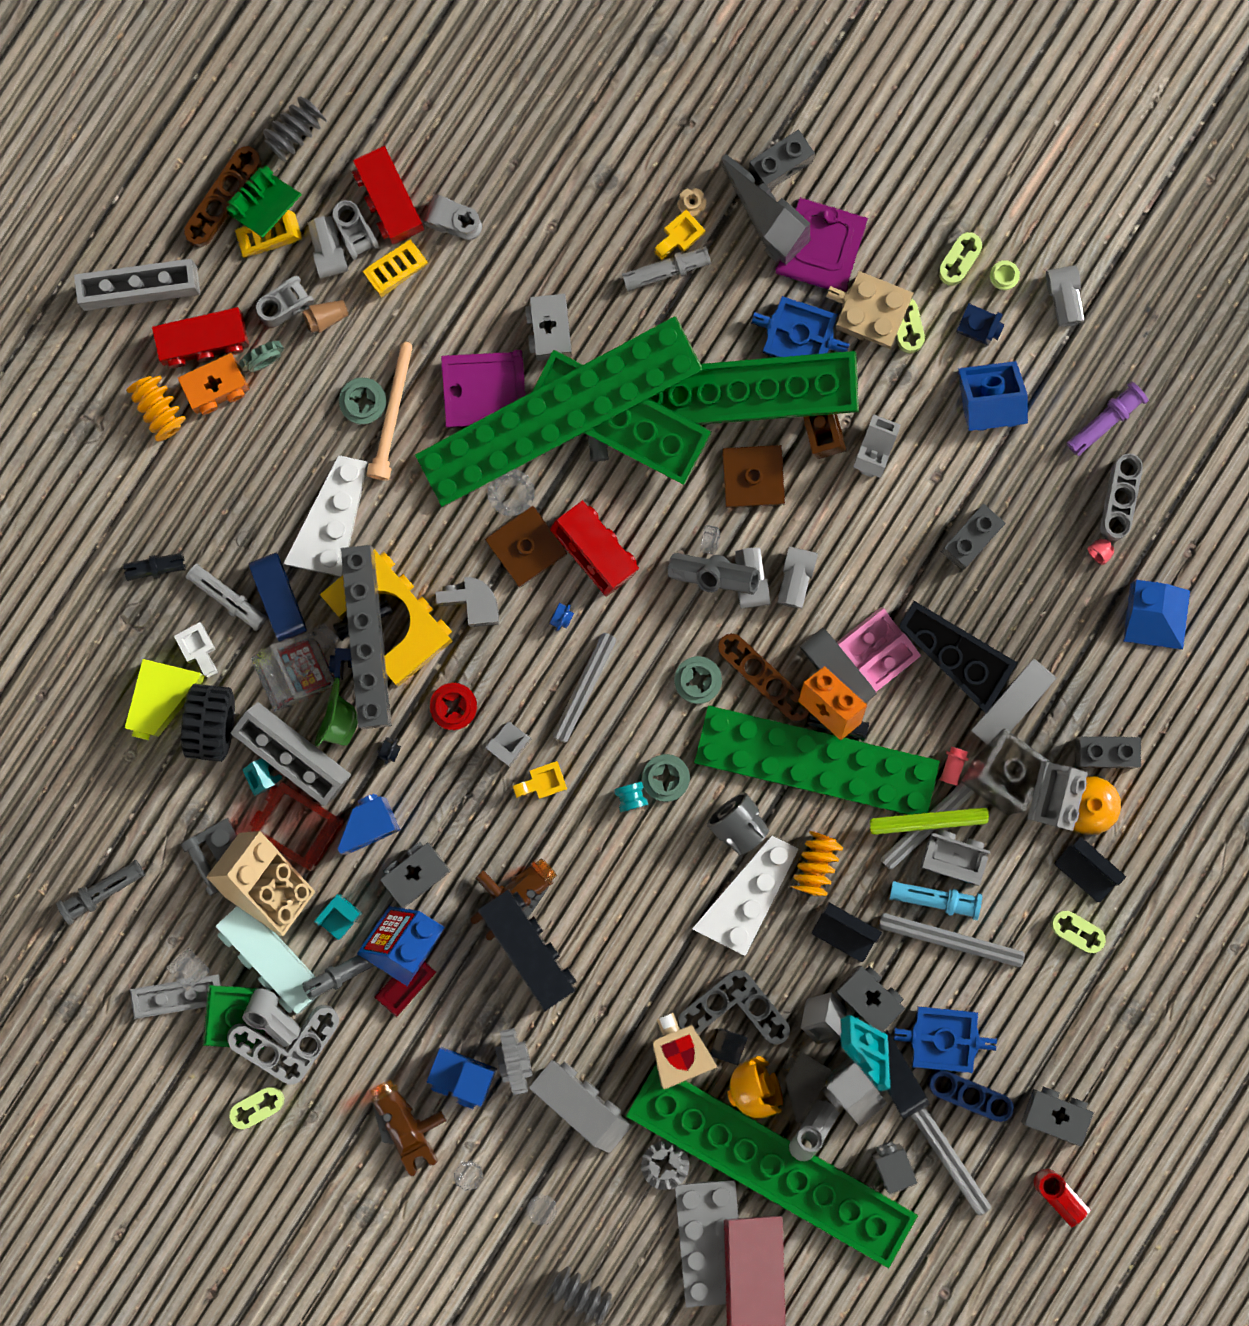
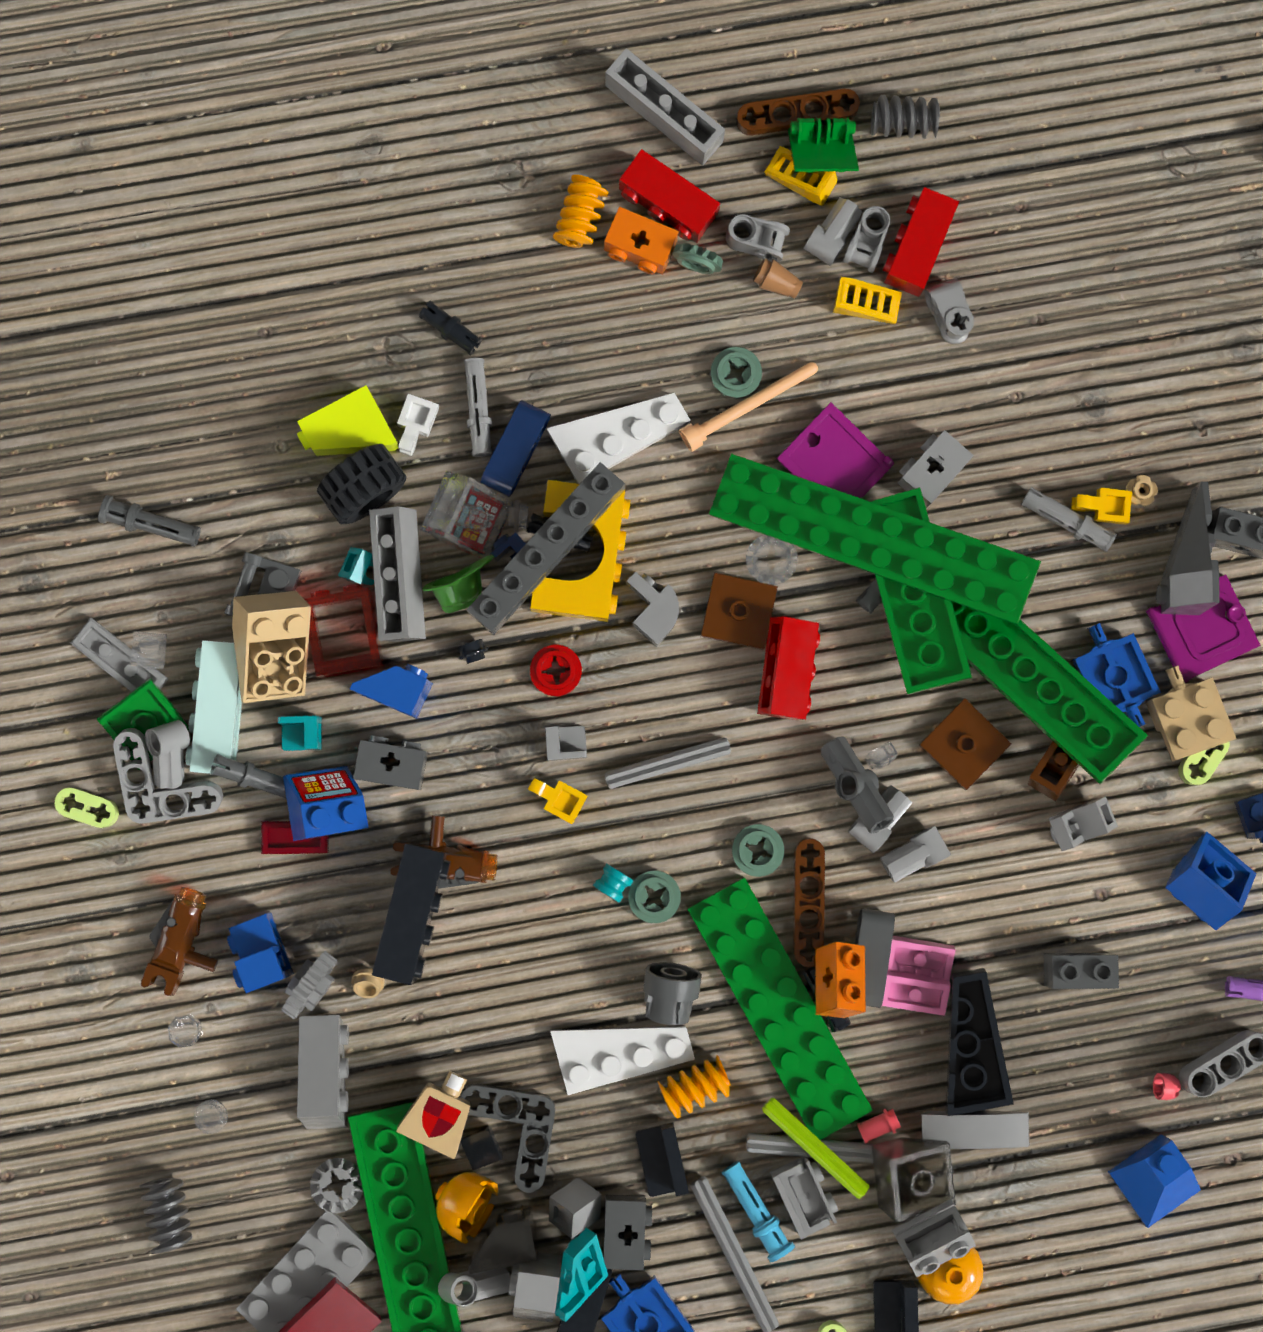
camera: 30 degrees right, 0 degrees up
blue plate [549,602,574,631] -> none
dark grey brick [1075,736,1141,768] -> none
none -> tan plate [351,968,385,998]

